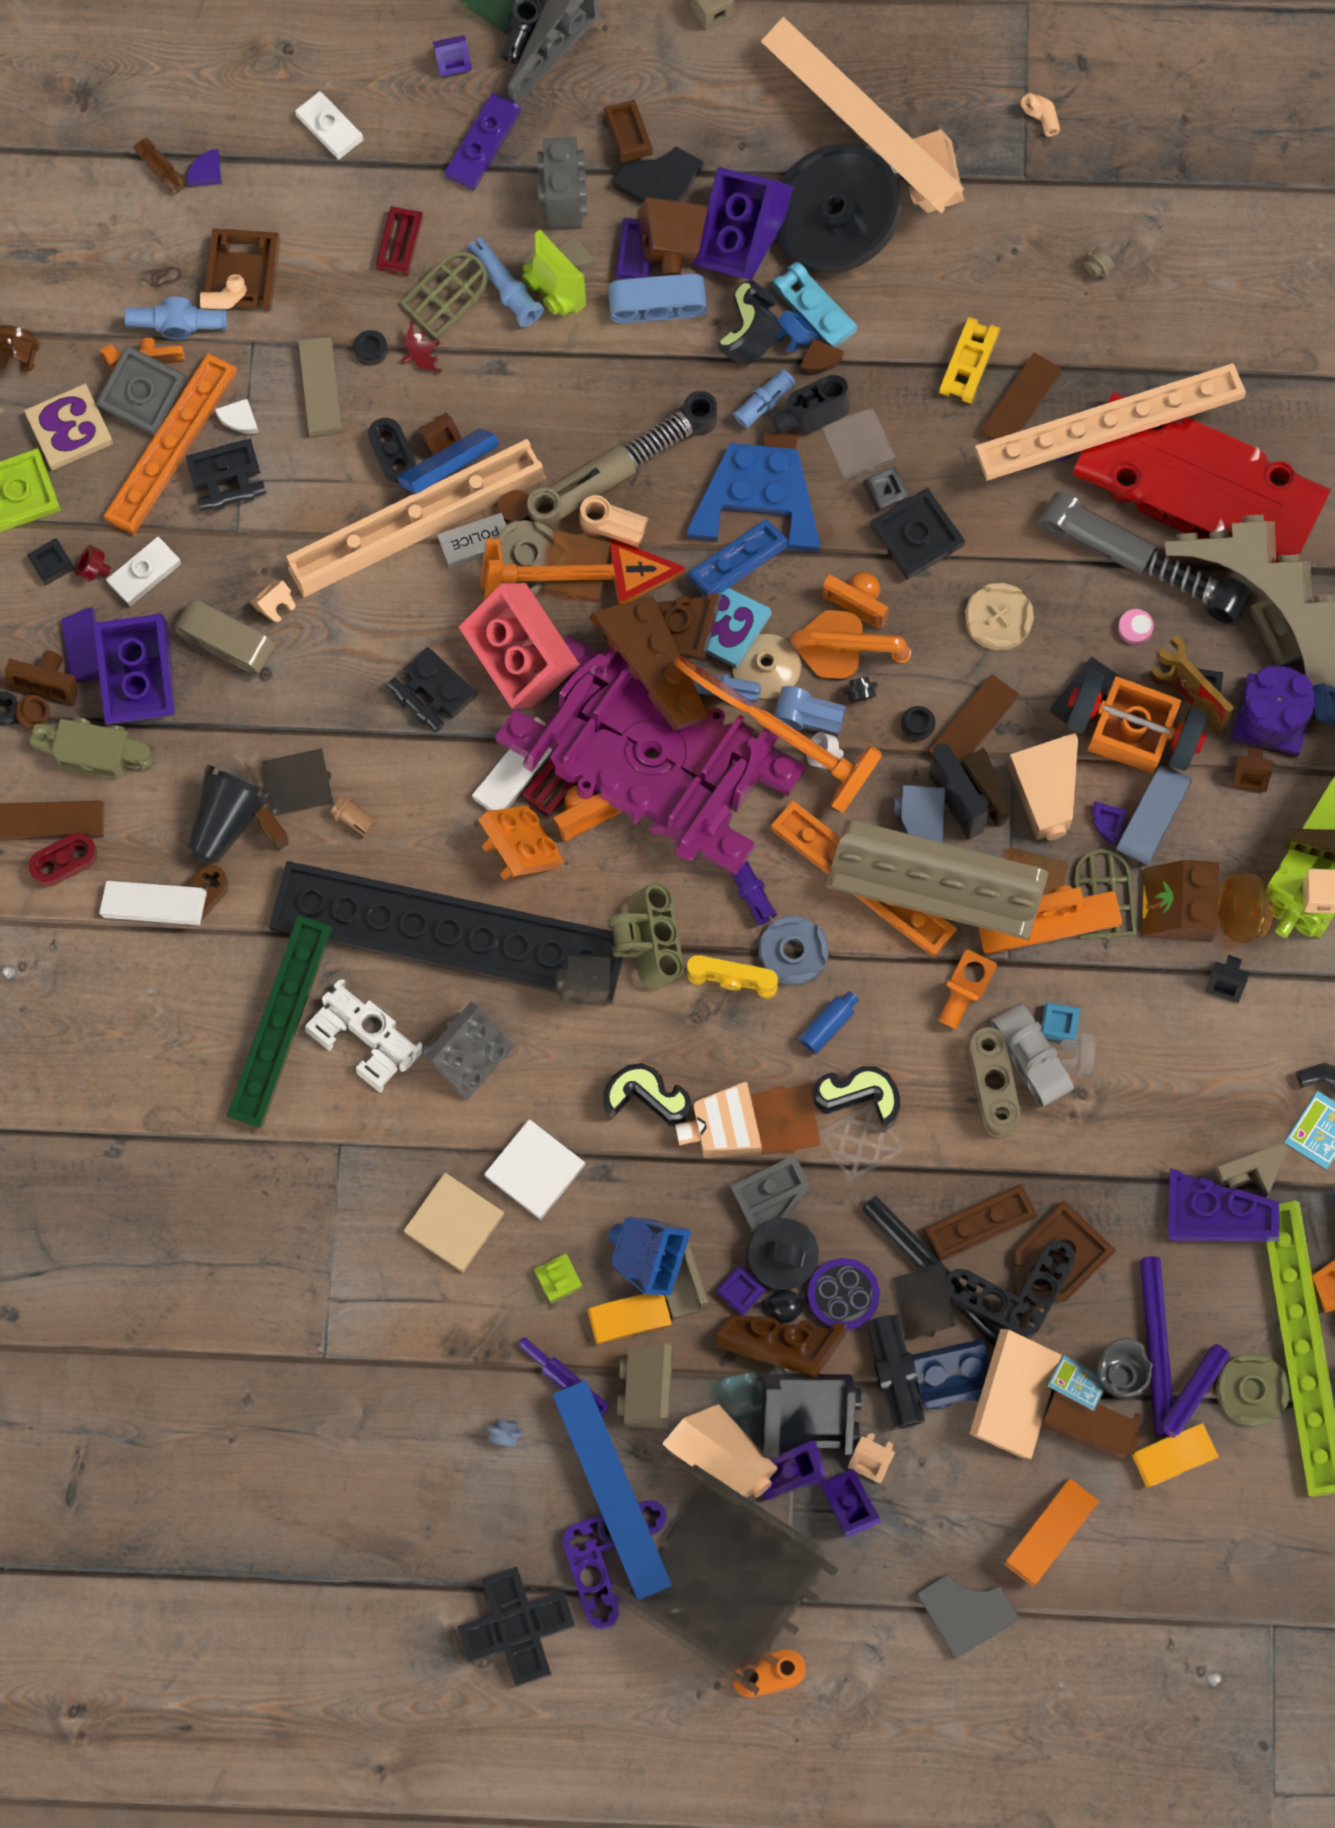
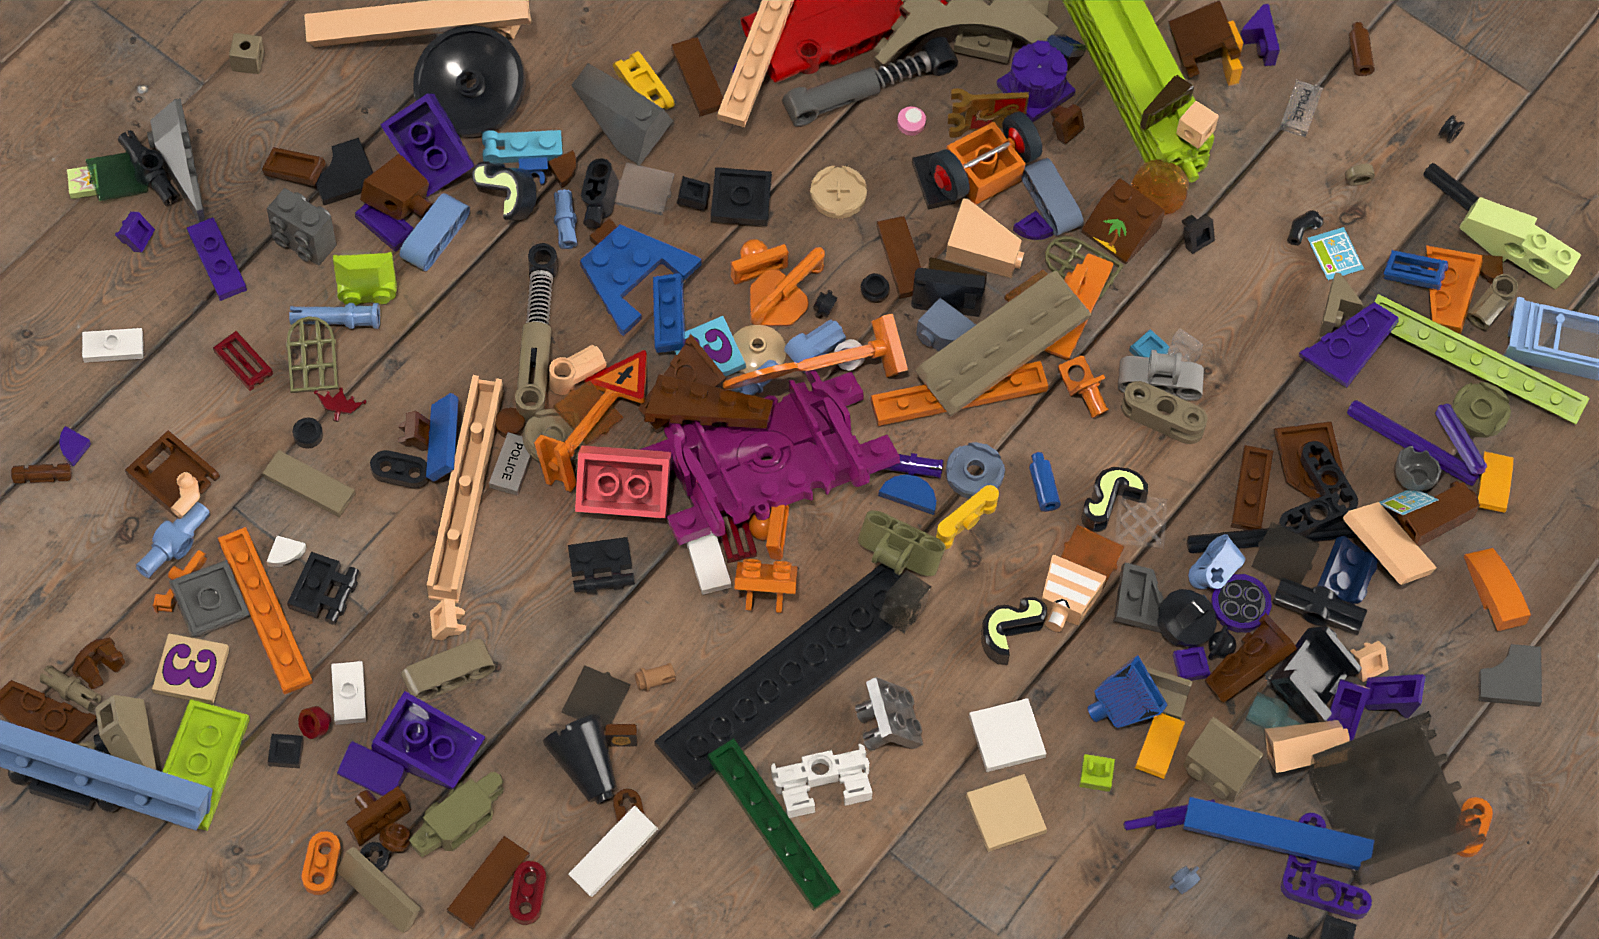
camera: 60 degrees left, 10 degrees down
none -> dark grey wedge [572,63,673,166]
none -> blue tile [878,474,937,515]
none -> medium blue piece [1188,535,1246,589]

